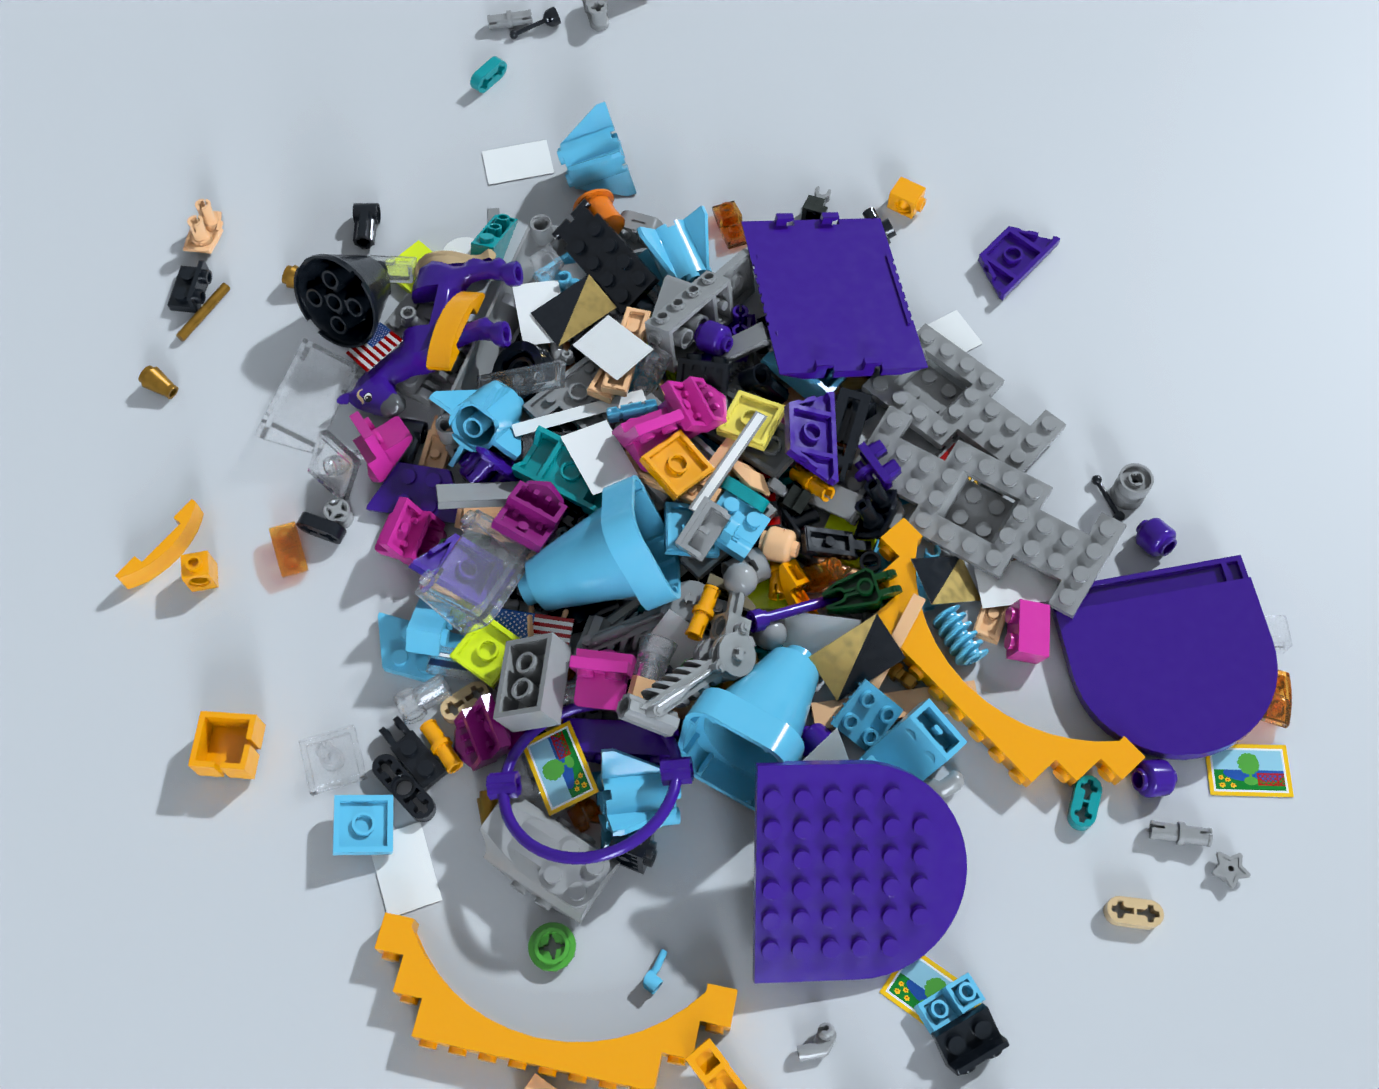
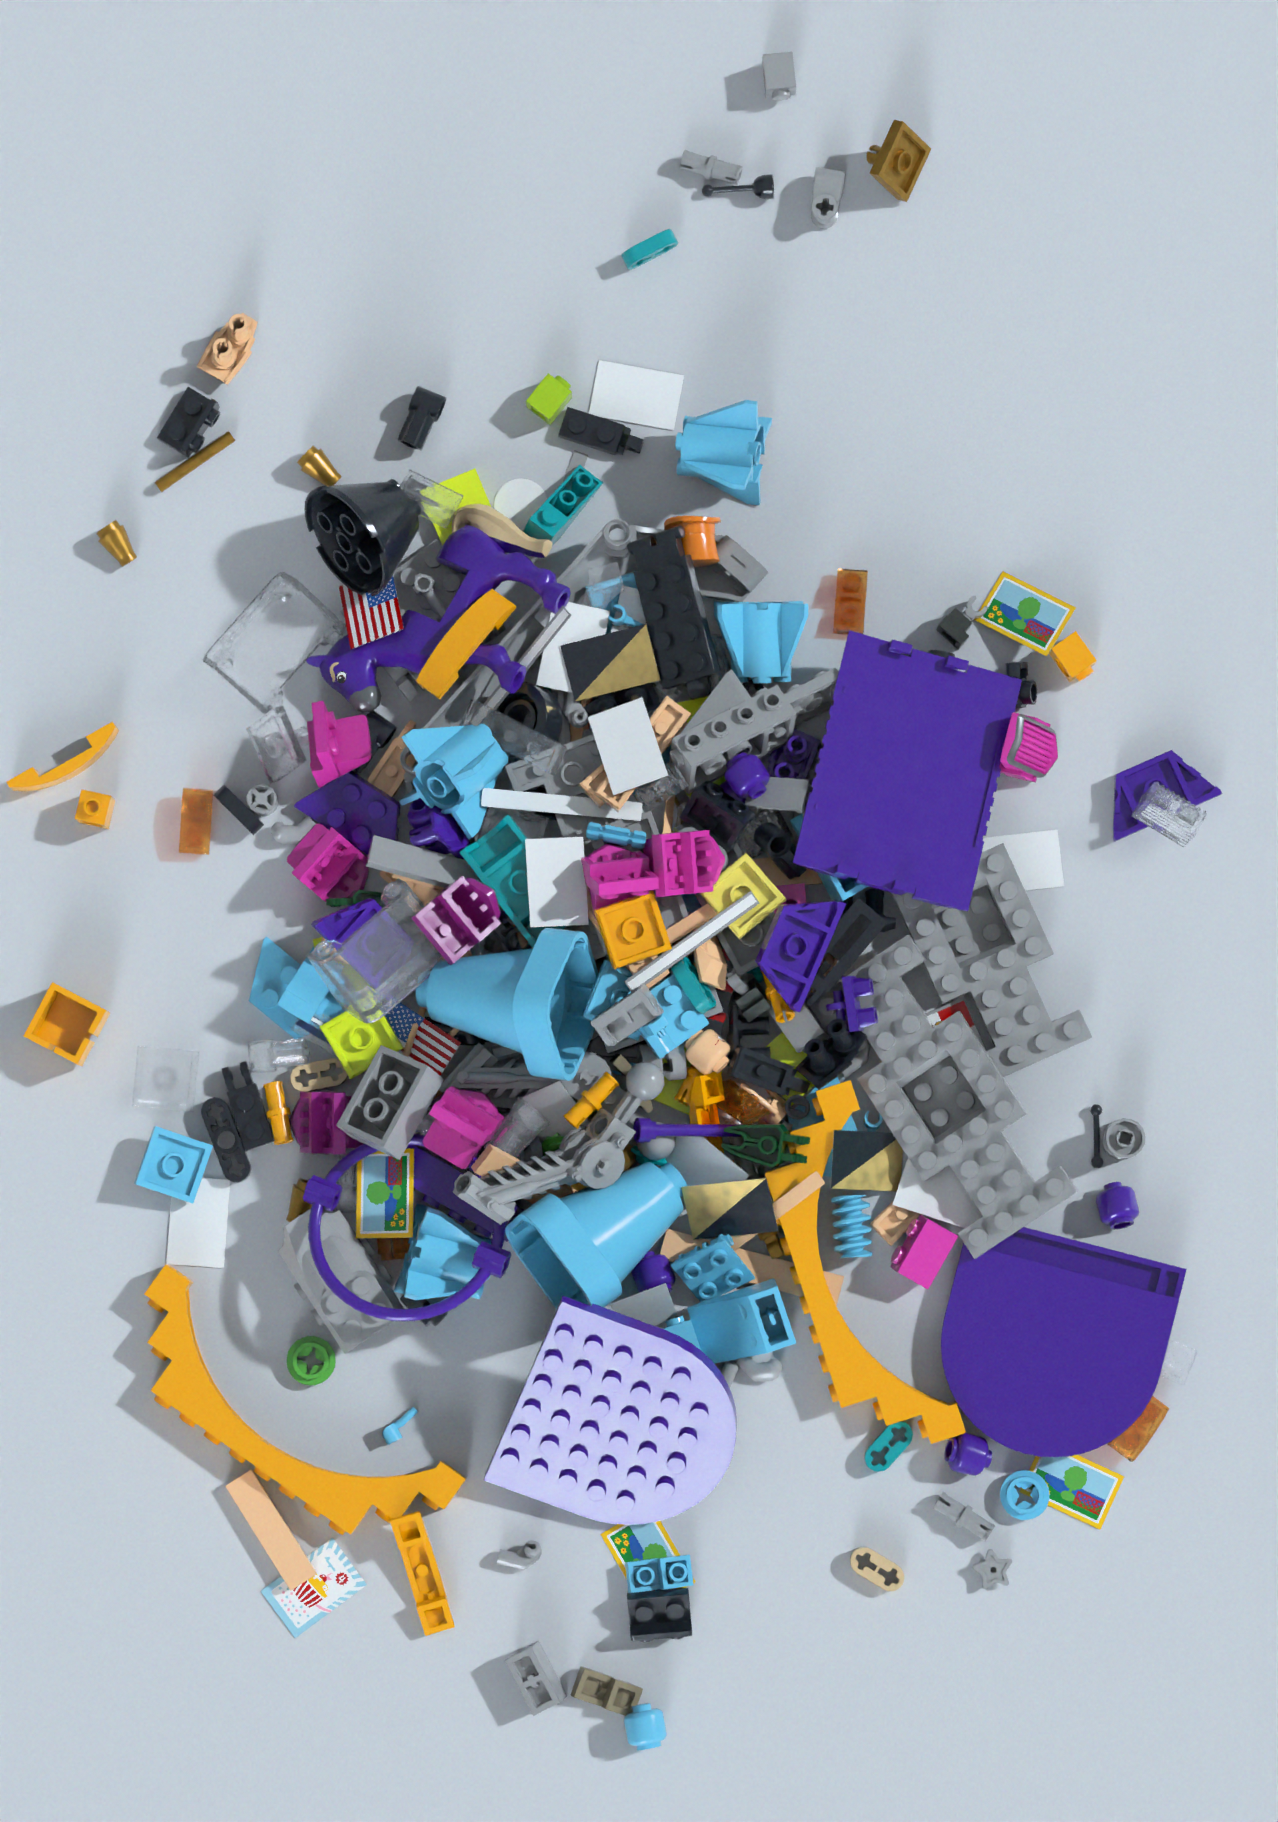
camera: 25 degrees right, 20 degrees up
none -> light grey arm [271,815,316,844]
none -> sticker [470,606,572,726]
none -> lime brick [526,373,572,425]
none -> black hinge [558,407,644,455]
none -> sticker [974,571,1076,657]
none -> dark pink piece [999,712,1058,783]
none -> medium azure gear [1000,1470,1049,1520]
none -> clear brick [1132,782,1207,847]

